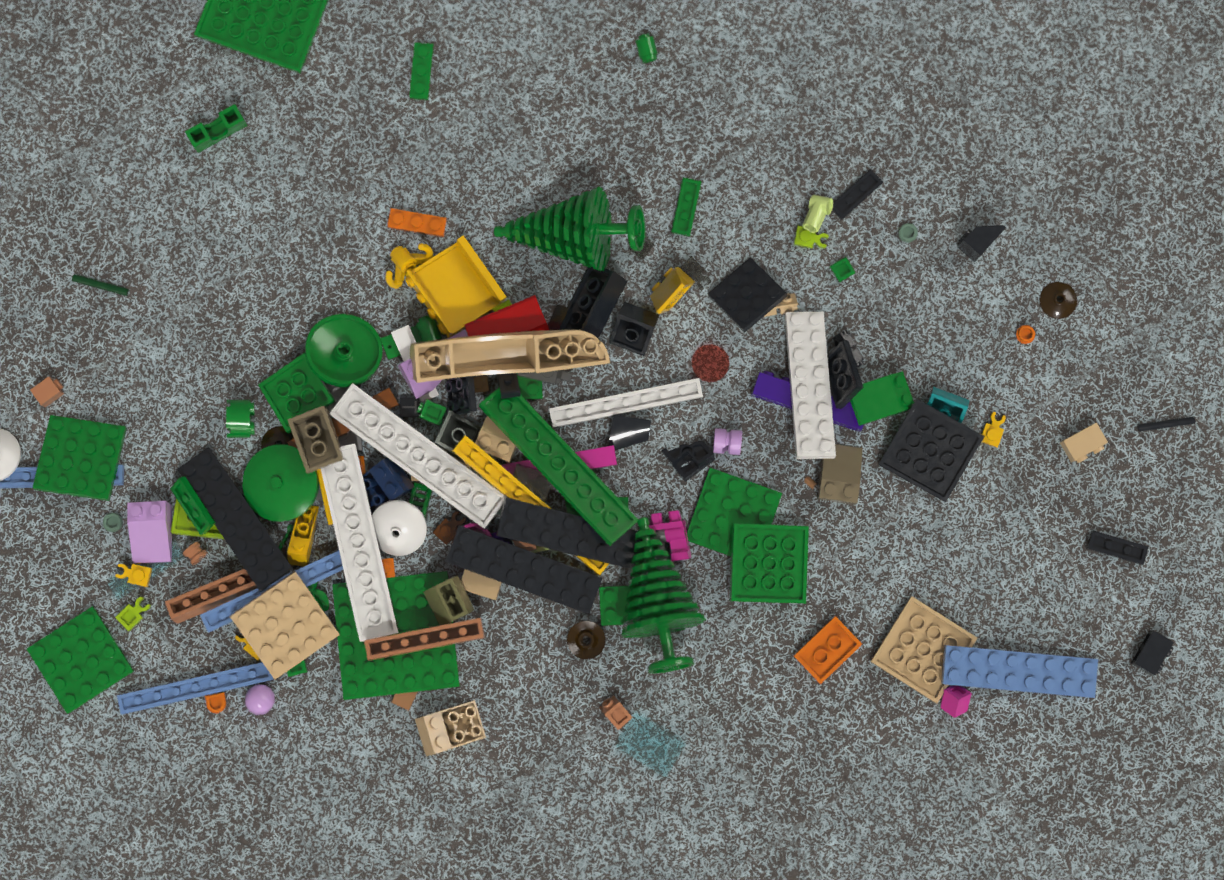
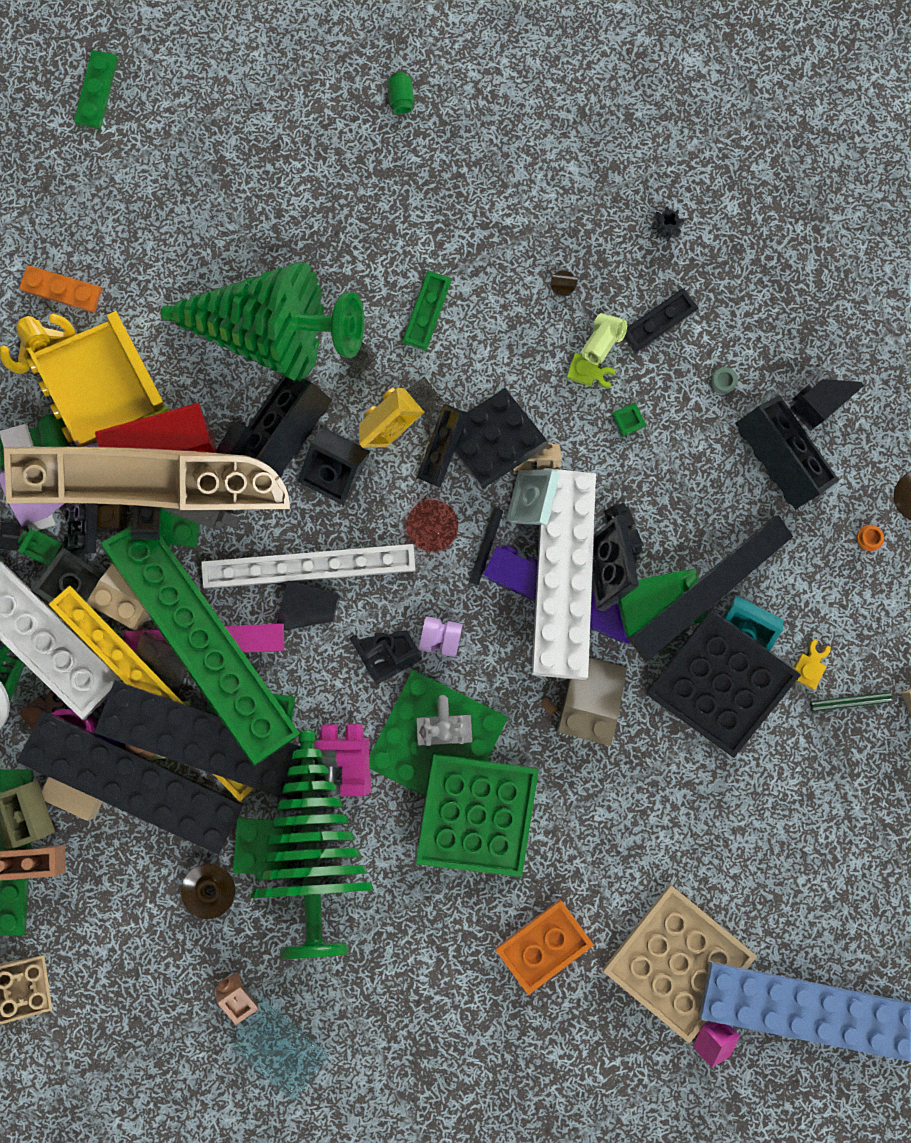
camera: 10 degrees right, 0 degrees up
none -> black tile [416,404,468,488]
none -> light grey piece [417,695,472,746]
none -> black bar [469,508,504,586]
none -> light aqua plate [506,470,560,525]
none -> dark brown plate [550,270,578,297]
none -> black tile [628,515,793,661]
none -> black gear [651,206,685,242]
none -> black slope [735,395,839,510]
none -> dark green bar [810,692,893,712]

